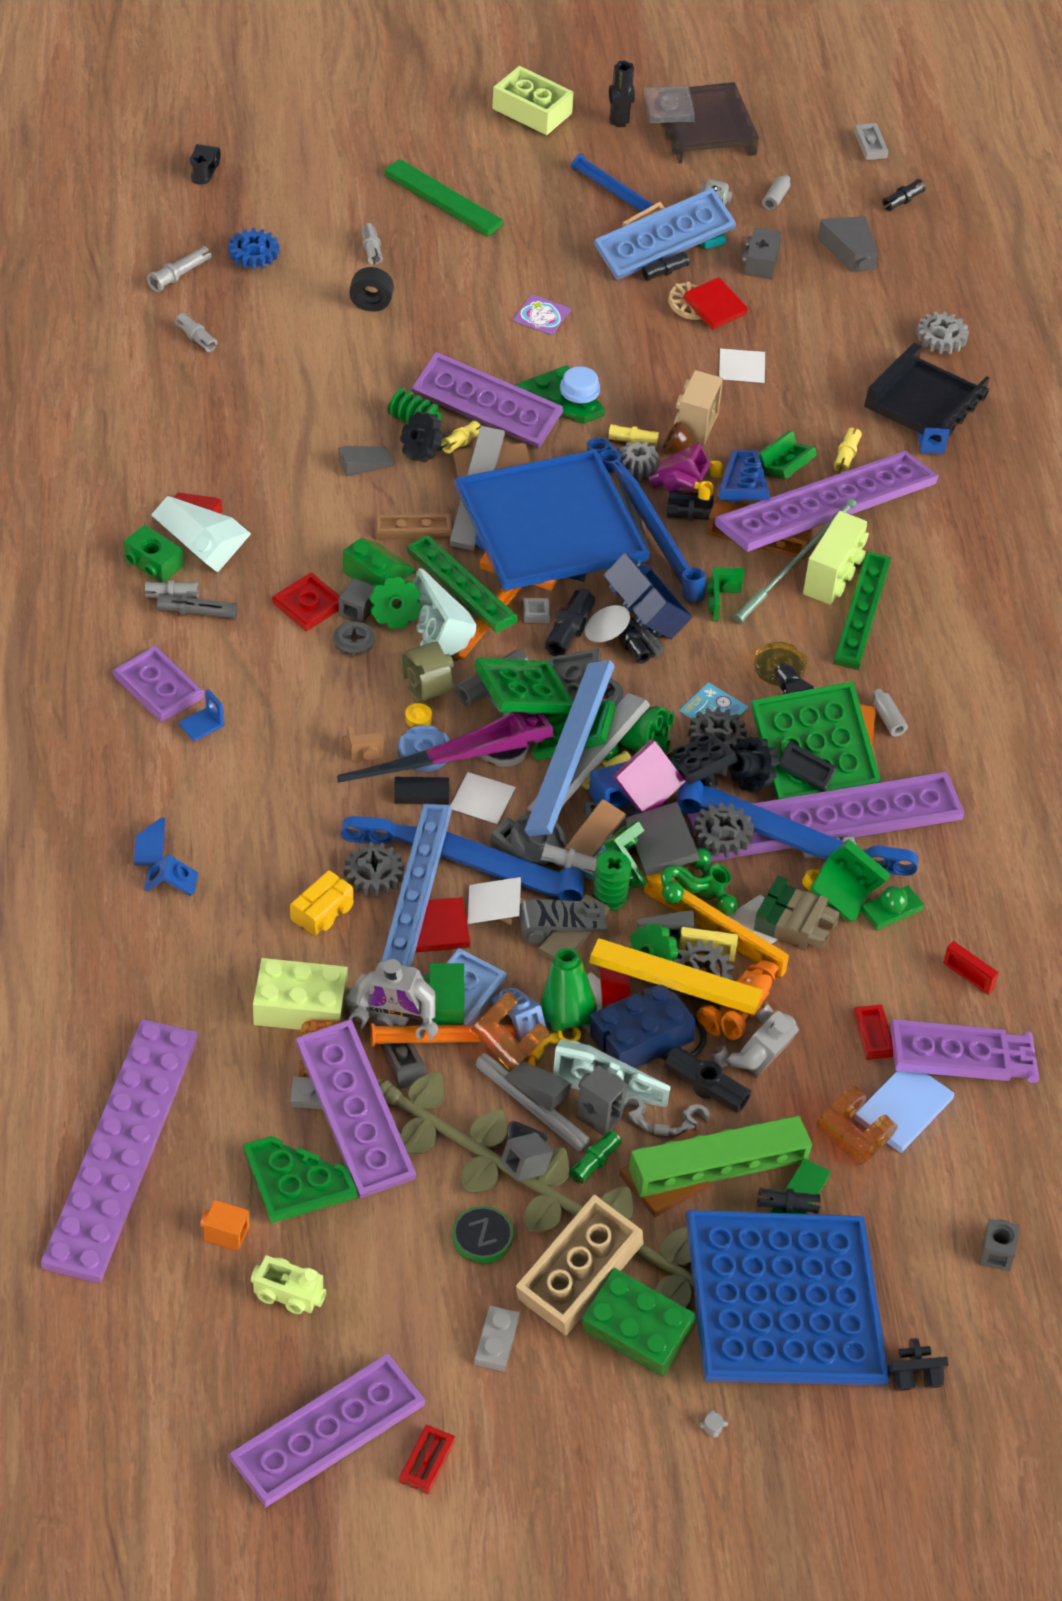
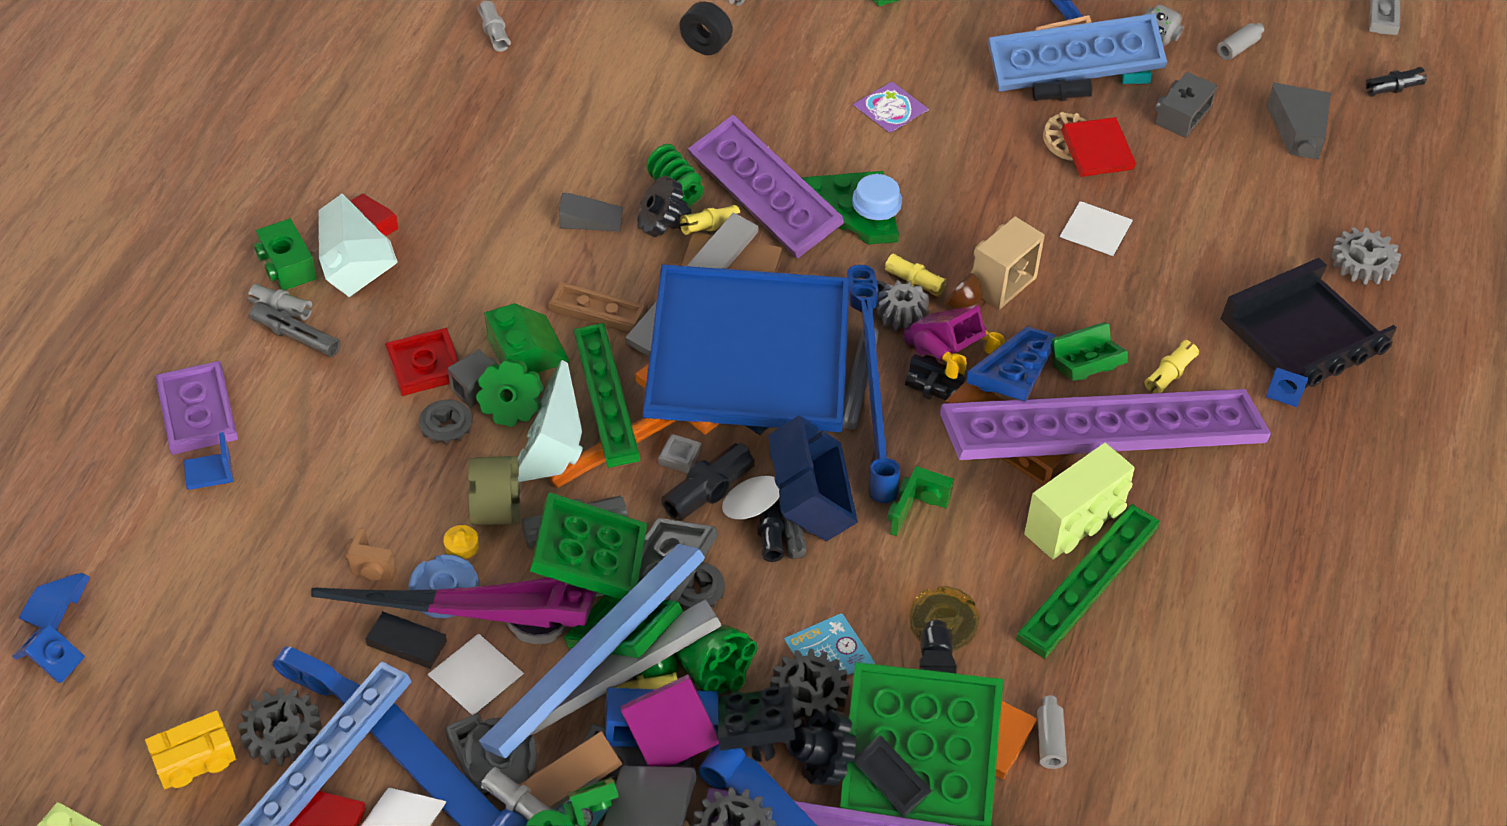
camera: 25 degrees right, 0 degrees up
sand green piece [732,498,856,624] -> none

